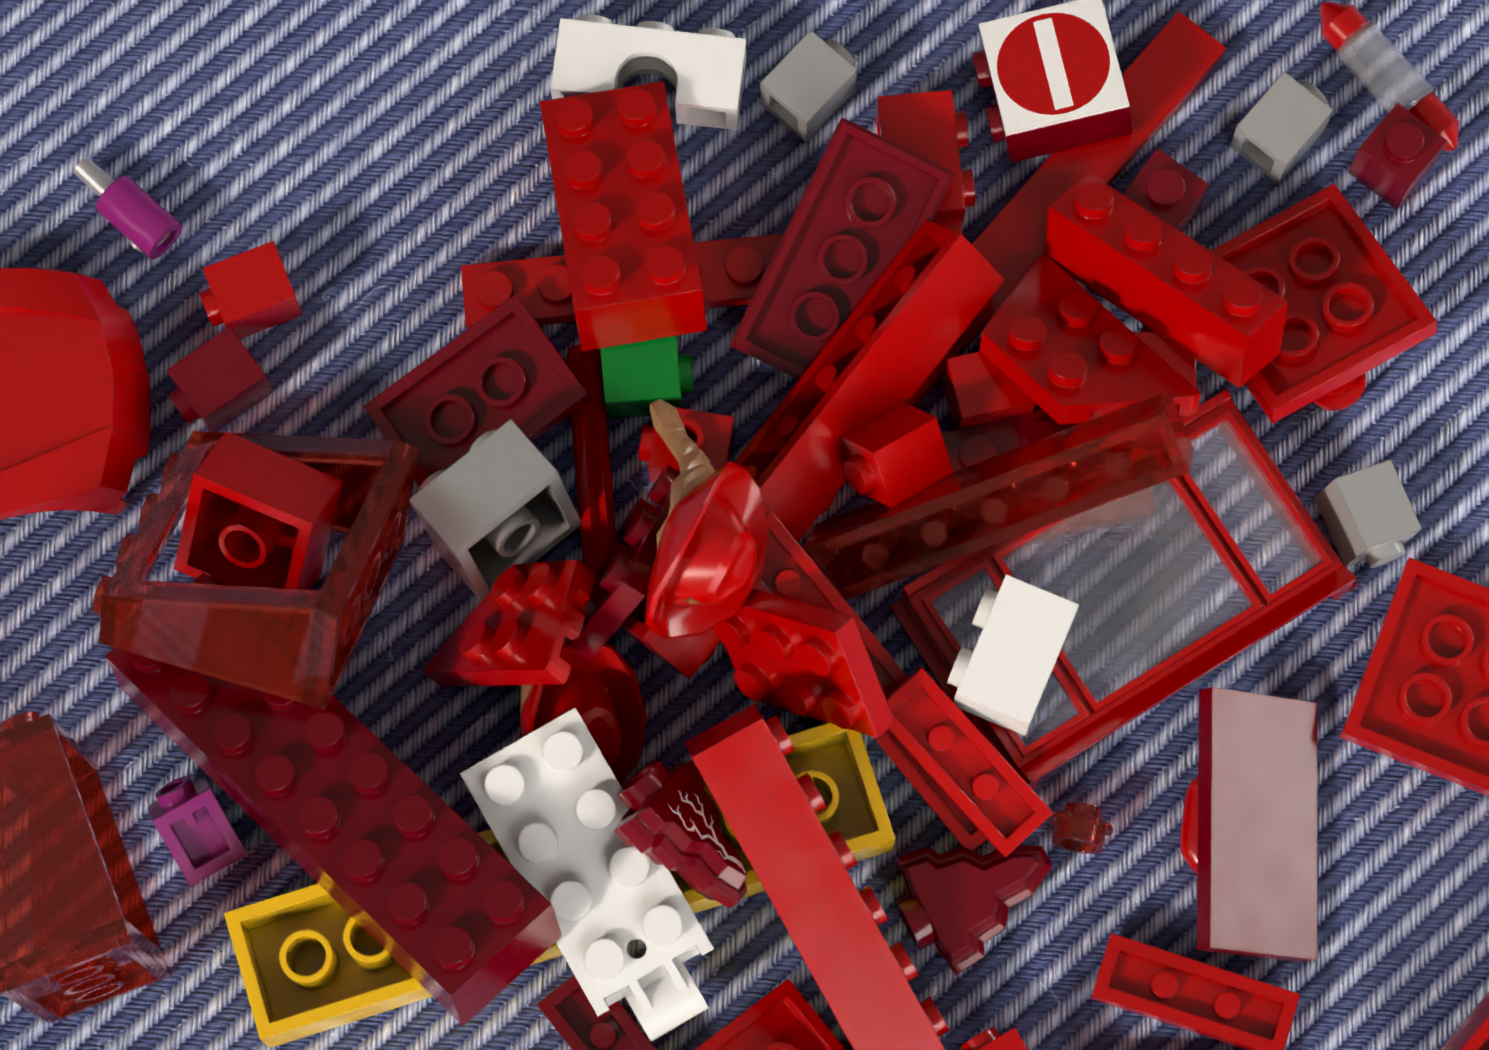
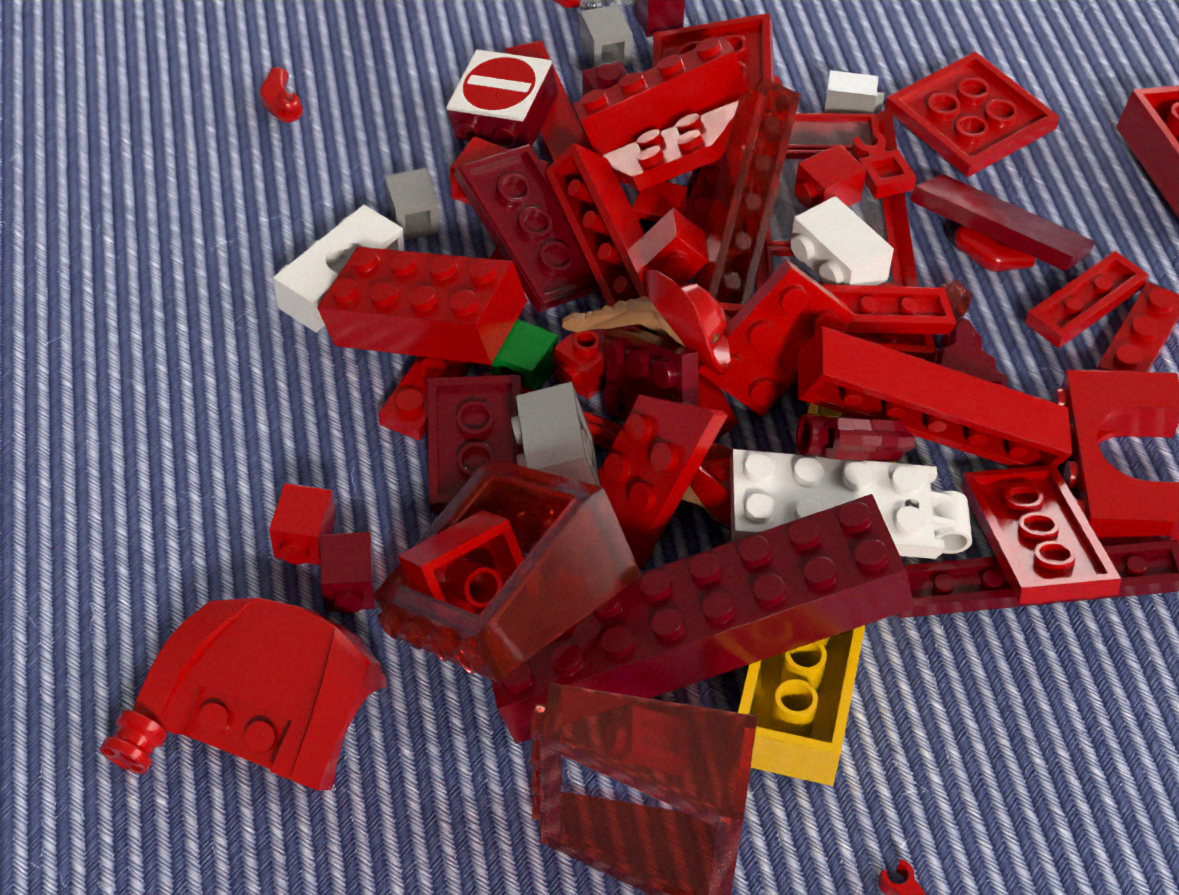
camera: 60 degrees left, 25 degrees down
magenta piece [73,157,183,259] -> none
none -> red brick [794,144,866,209]
none -> red plate [851,132,917,199]

